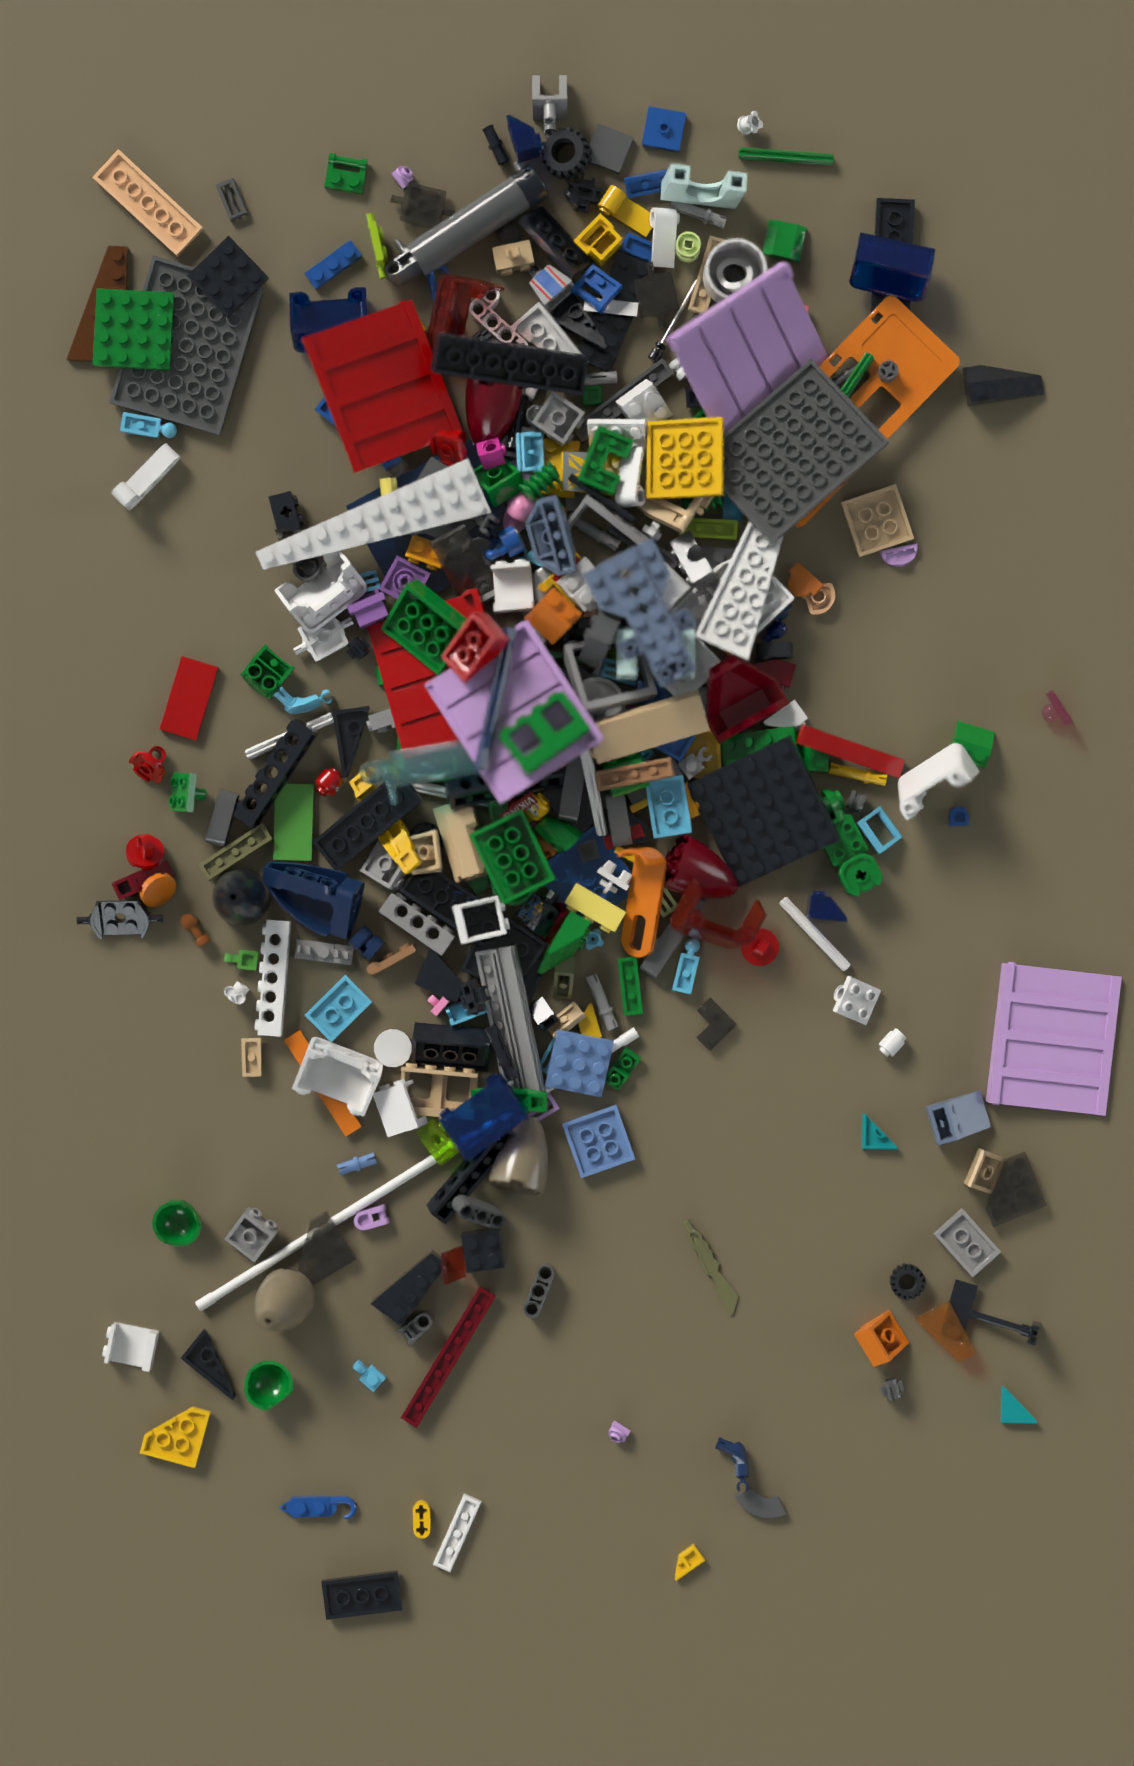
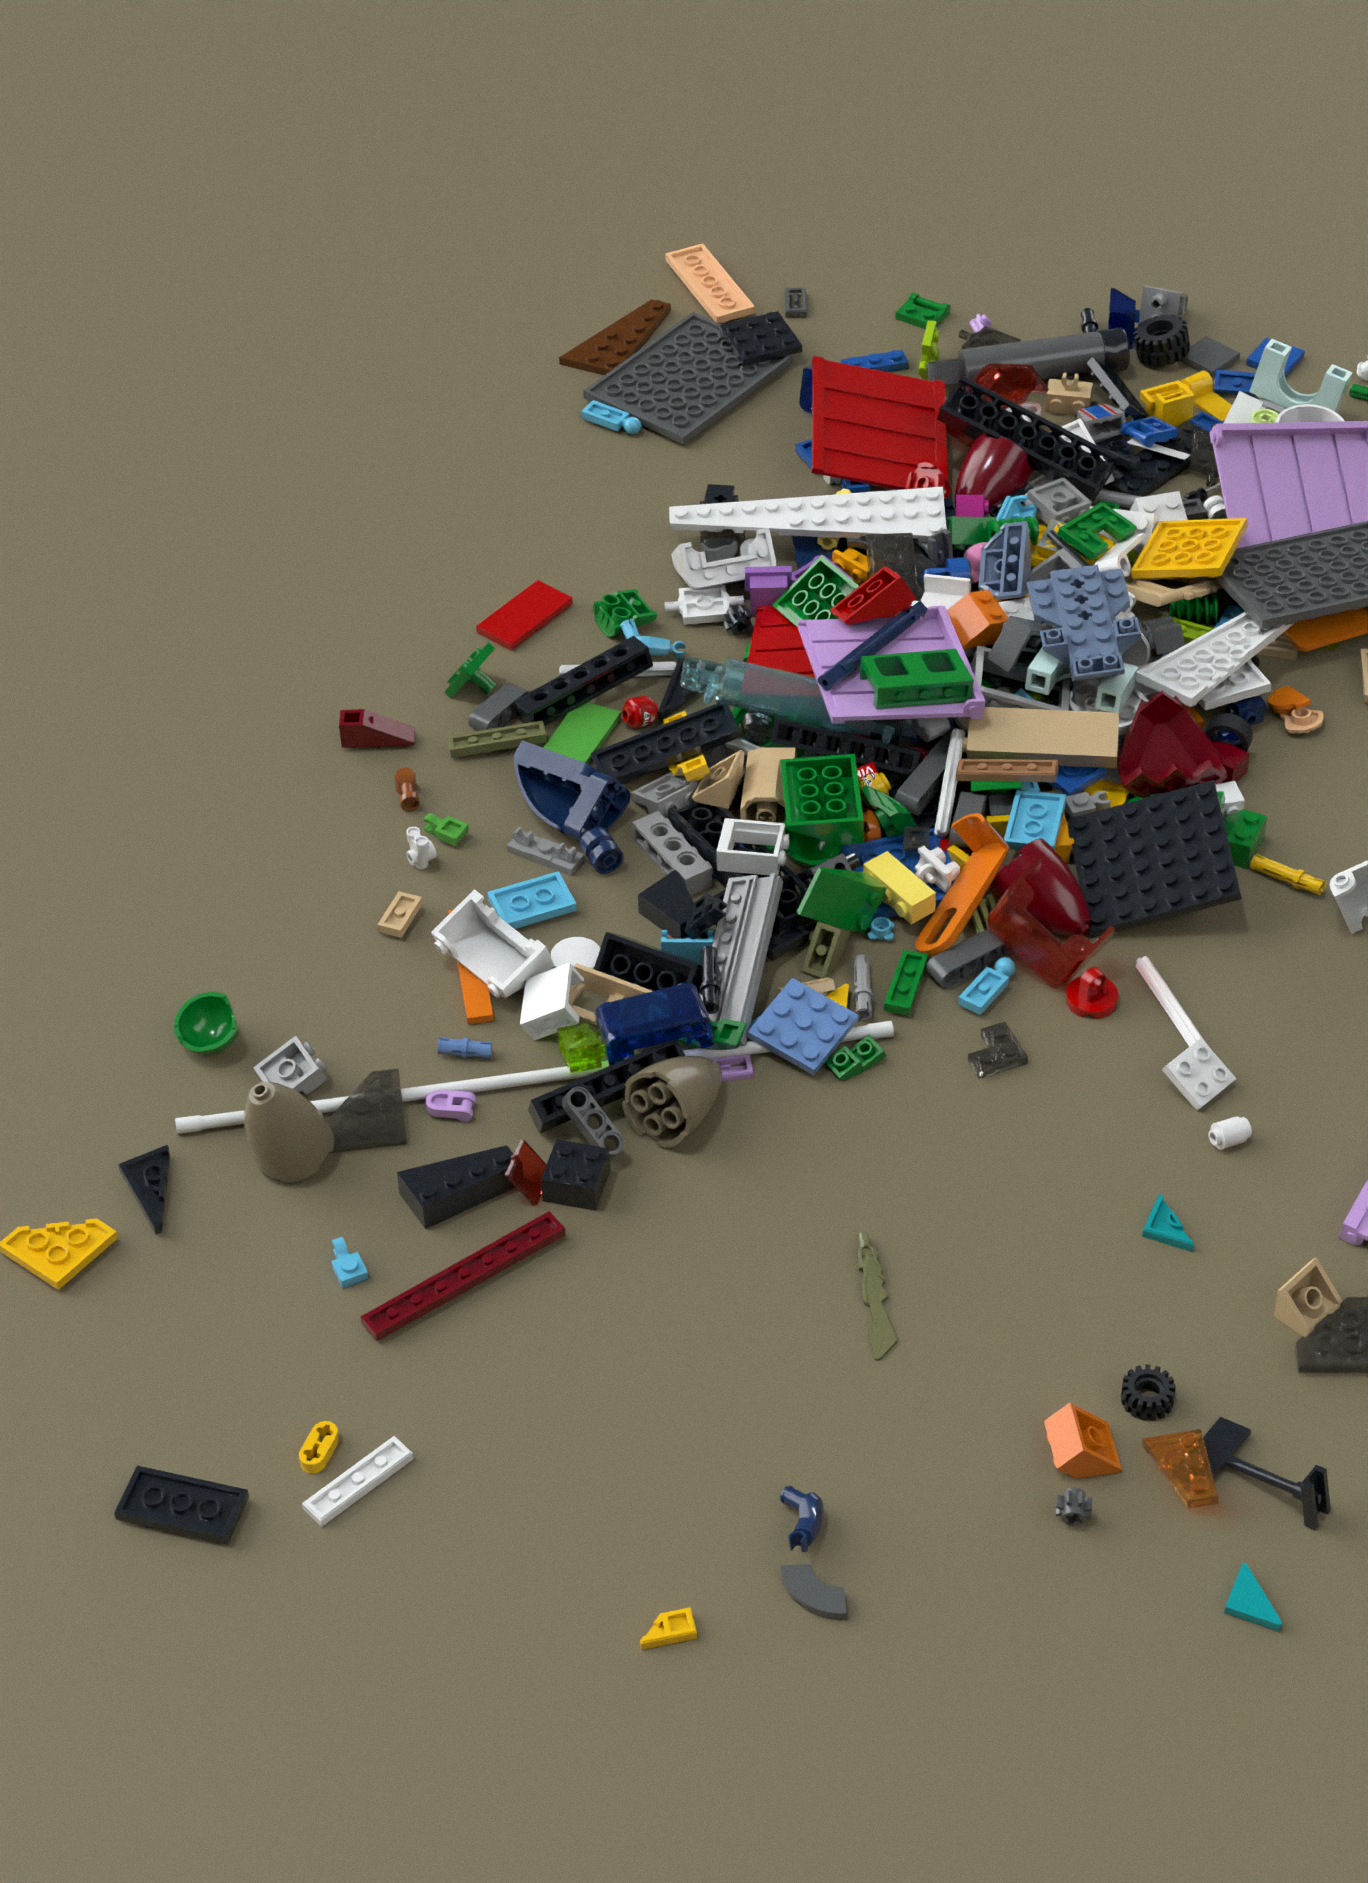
camera: 25 degrees right, 45 degrees down
plate [77,900,163,939] -> none
green plate [93,288,175,371] -> none
white panel [102,1322,160,1372] -> none
white beam [111,443,181,510] -> none
red tile [125,833,164,871] -> none
red tile [129,746,166,784] -> none
orange tile [139,873,177,908] -> none
black cylinder [212,868,271,926] -> none
green cylinder [244,1361,293,1411] -> none
white brick [255,920,292,1037] -> none
blue plate [279,1496,357,1519] -> none
medium nougat hinge [366,943,418,975] -> none
dark grey piece [397,1310,434,1346] -> none
bright pink tile [427,995,450,1016] -> none
dark grey beam [523,1263,555,1319] -> none
brick [529,997,560,1031] -> none
medium blue plate [562,1105,635,1178] -> none
black piece [564,176,602,213] -> none
lavender plate [608,1420,631,1443] -> none
red tile [796,725,905,778] -> none
clear blue slope [805,890,847,922] -> none
green brick [821,789,883,897] -> none
dark grey wheel [845,790,867,813] -> none
medium azure tile [856,806,902,854] -> none
sand blue slope [925,1090,991,1145] -> none
light grey plate [933,1208,1001,1277] -> none

